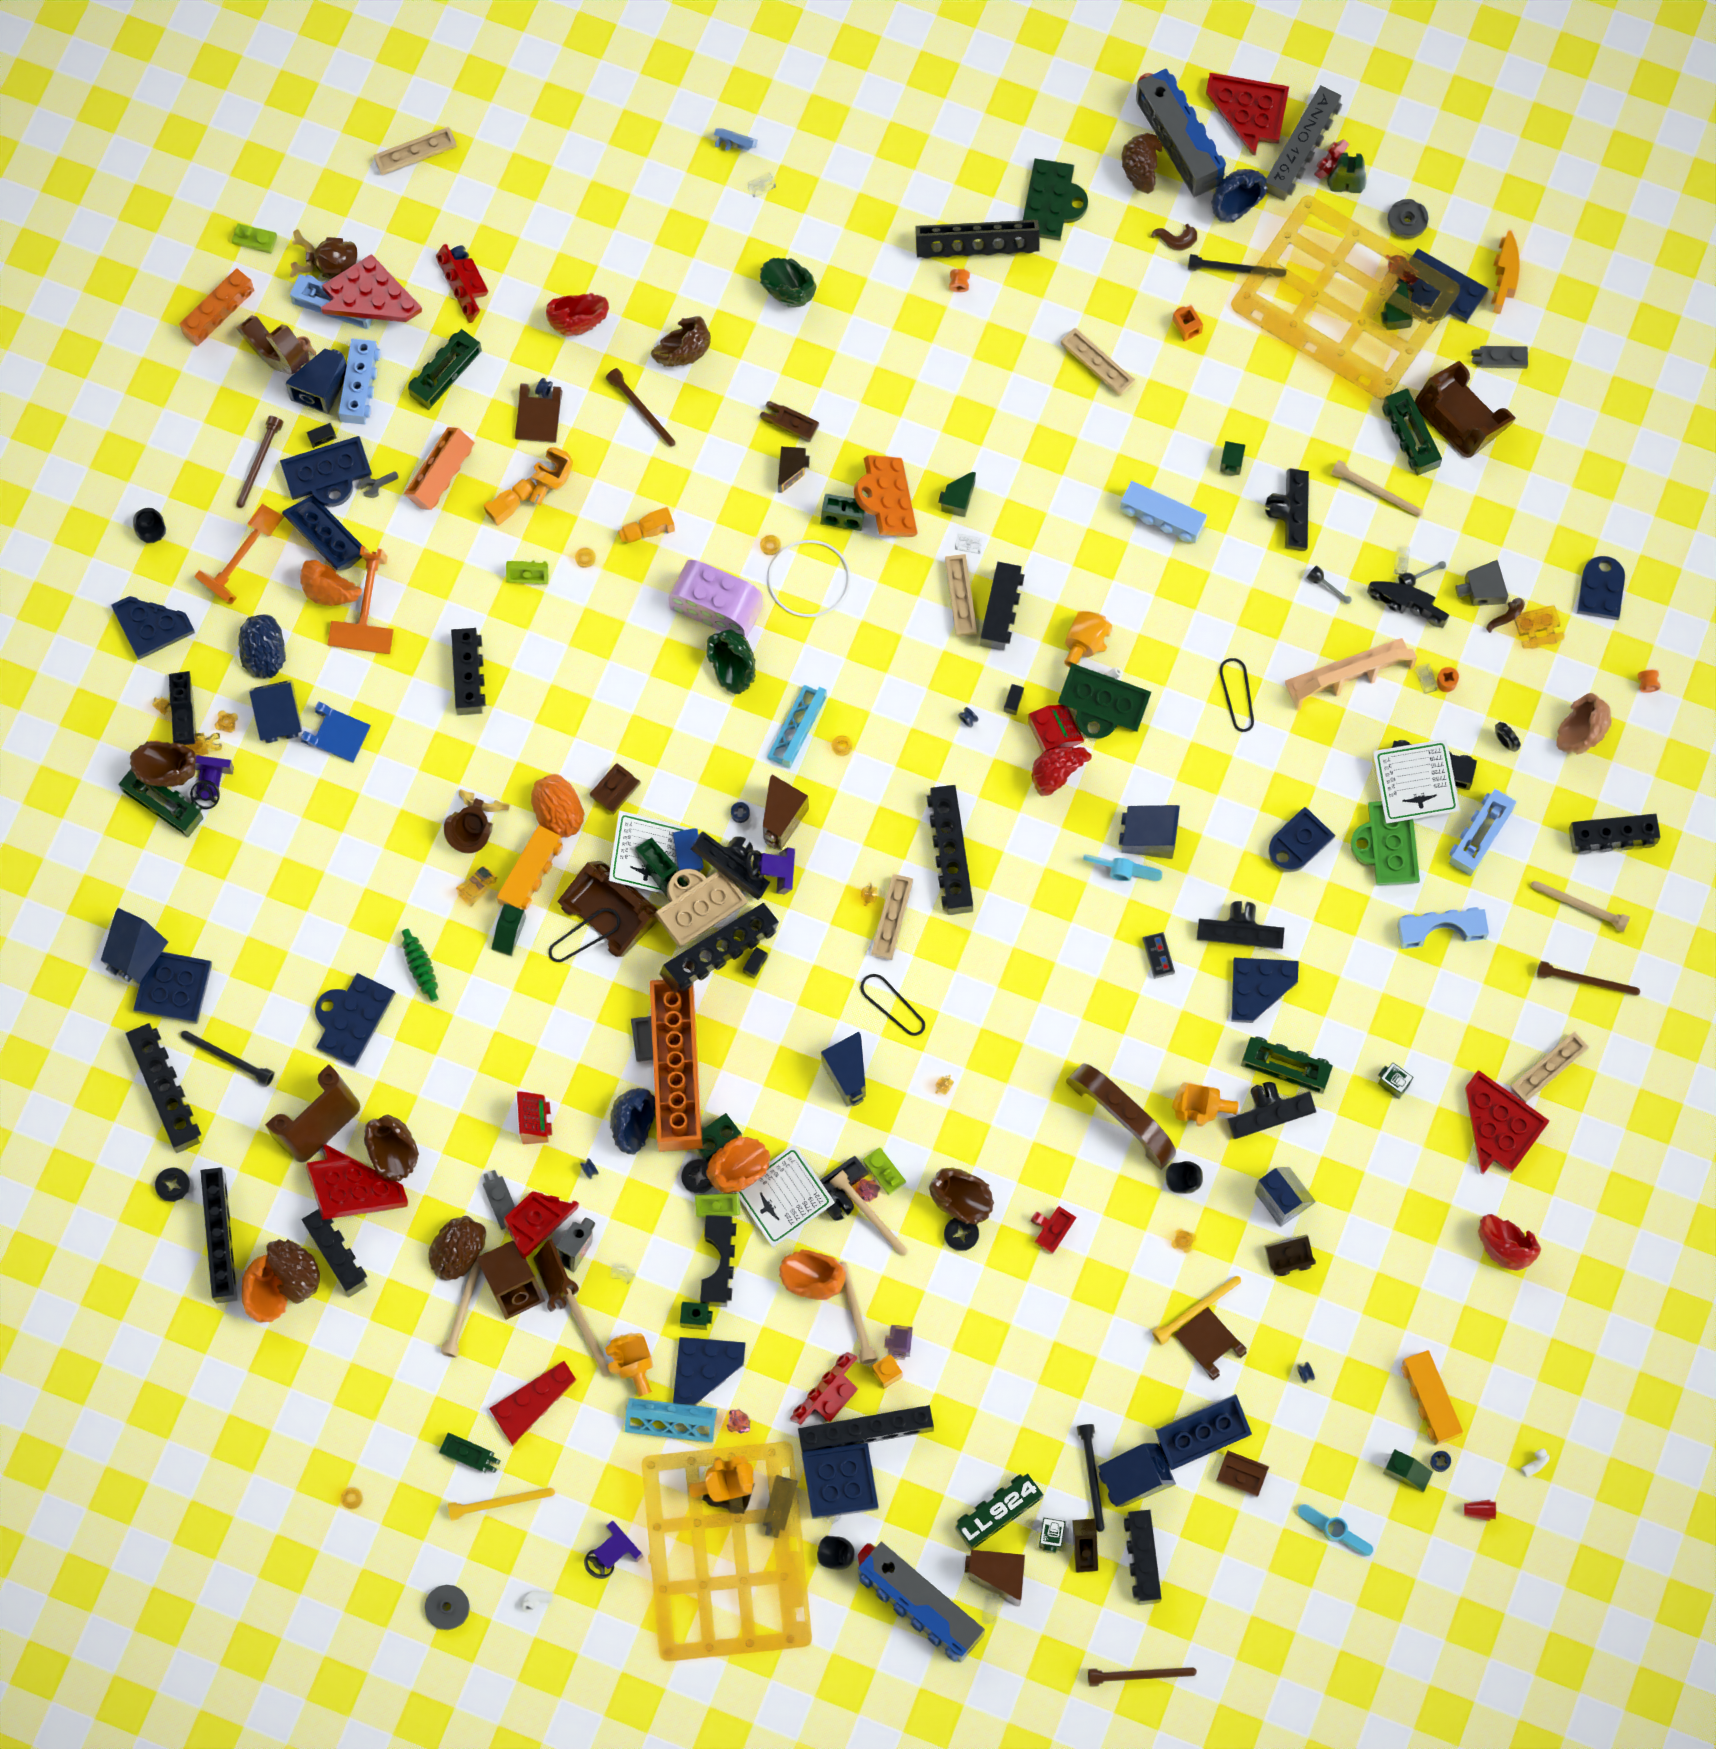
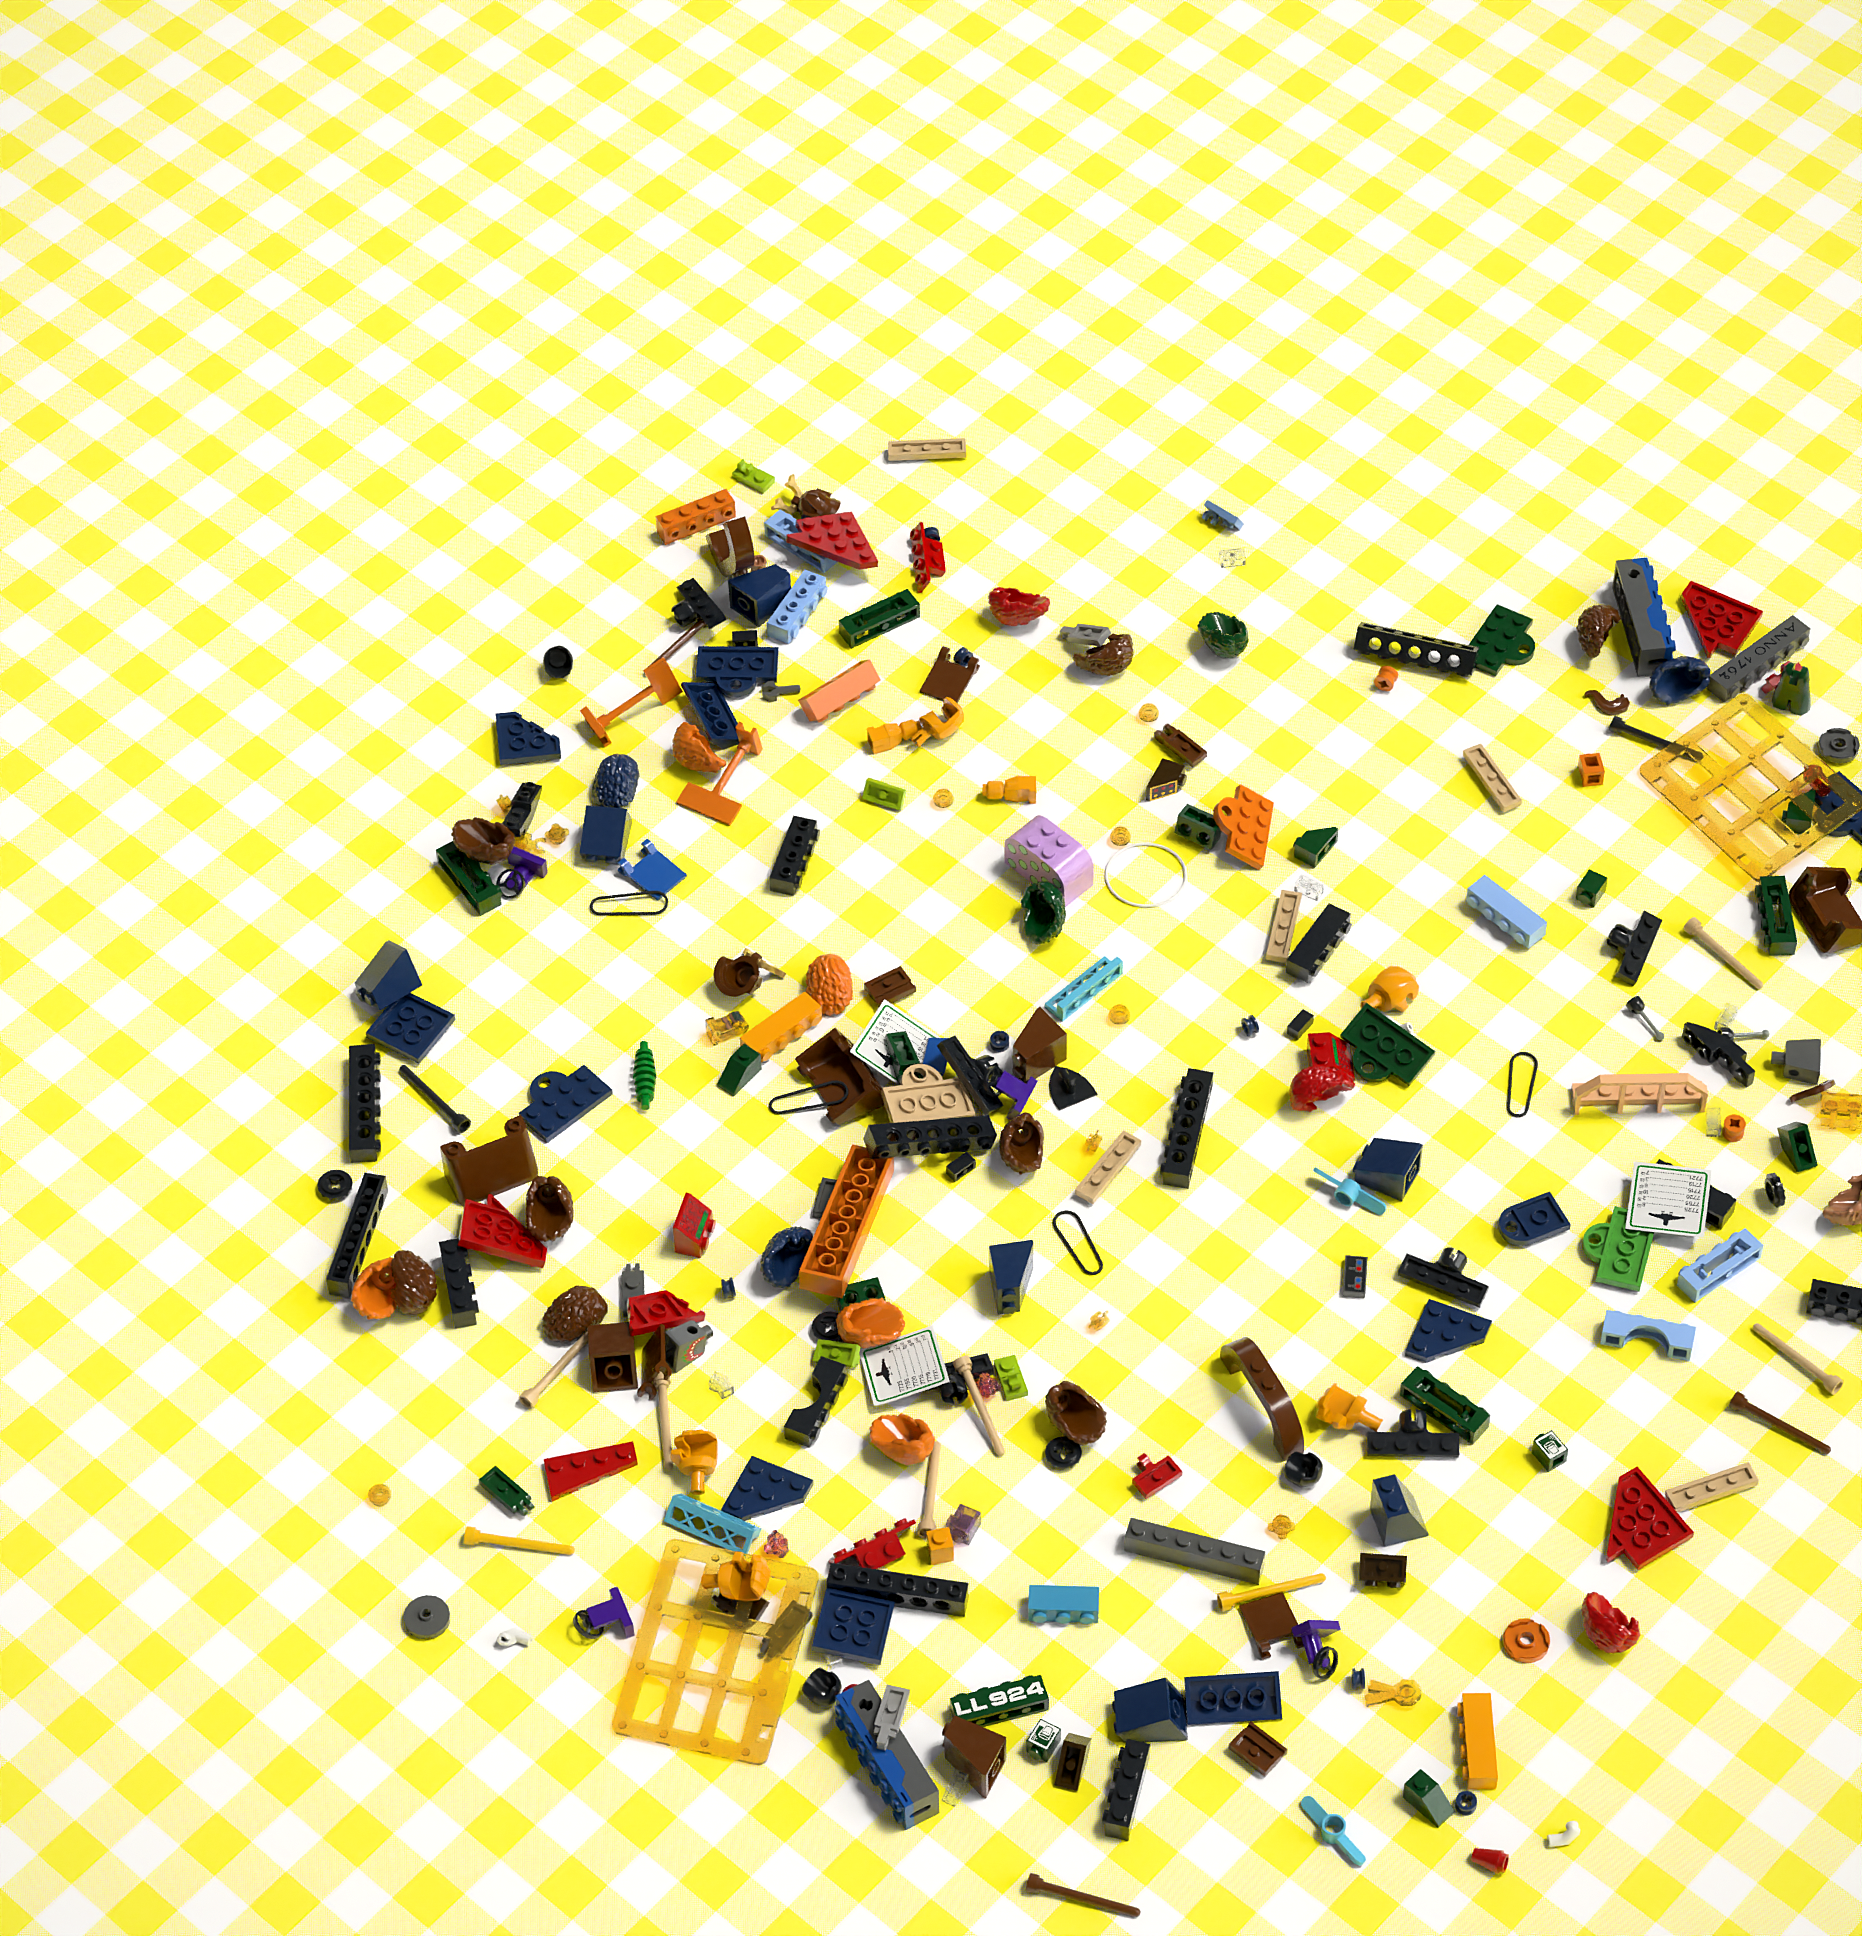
camera: 20 degrees right, 20 degrees down
reddish brown piece [605,368,676,447] -> none
dark green brick [680,1302,713,1330] -> none
black piece [1077,1424,1105,1532] -> none
none -> black piece [590,890,669,915]
none -> black plate [671,578,727,630]
none -> light grey hinge [874,1684,910,1751]
none -> reddish brown hair [999,1112,1044,1175]
none -> dark azure brick [1028,1585,1099,1624]
none -> black shield [1049,1066,1098,1111]
none -> light grey hinge [1059,623,1111,647]
none -> dark grey brick [1124,1518,1266,1585]
none -> clear yellow plate [1139,703,1159,722]
none -> dark purple piece [1292,1620,1341,1679]
none -> clear yellow piece [1364,1679,1422,1707]
none -> orange tile [1503,1618,1550,1663]
none -> dark green slope [1777,1121,1818,1172]

